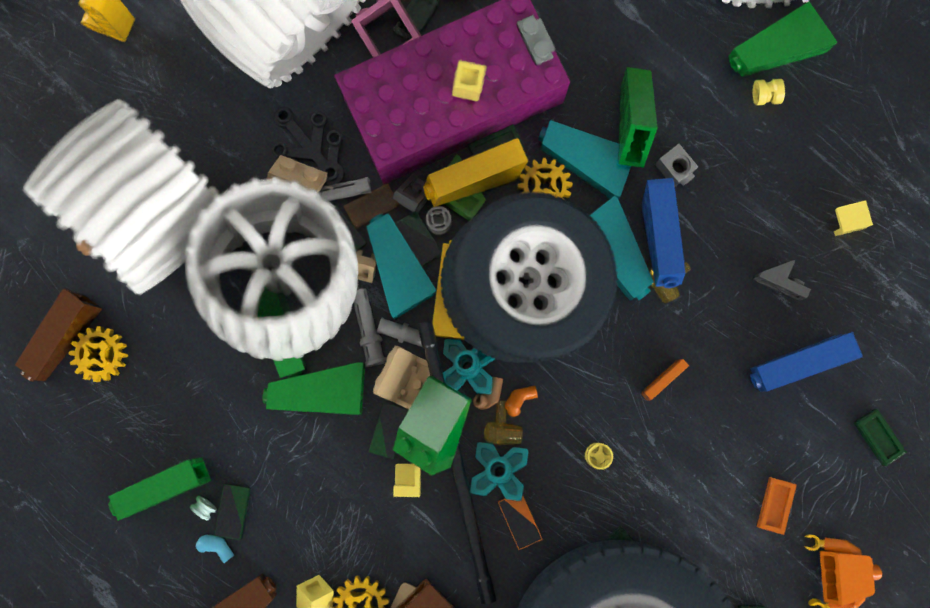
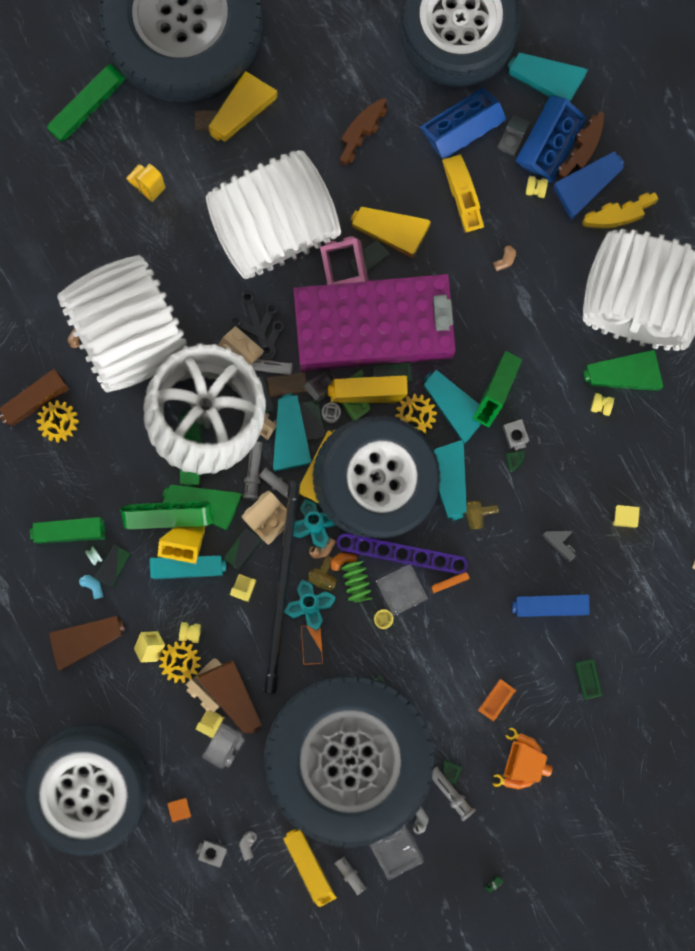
camera: 20 degrees right, 0 degrees up
green slope [393,376,471,476] -> none
light yellow panel [452,61,486,101] -> none
blue slope [641,178,685,288] -> none
none -> green beam [120,501,213,529]
none -> teal slope [150,556,226,580]
none -> yellow slope [158,526,205,563]
none -> light yellow wheel [179,622,201,643]
none -> dark purple beam [337,534,468,575]
none -> bright green piece [342,561,373,603]
none -> clear brick [376,564,428,616]
none -> dark green tile [505,450,525,473]

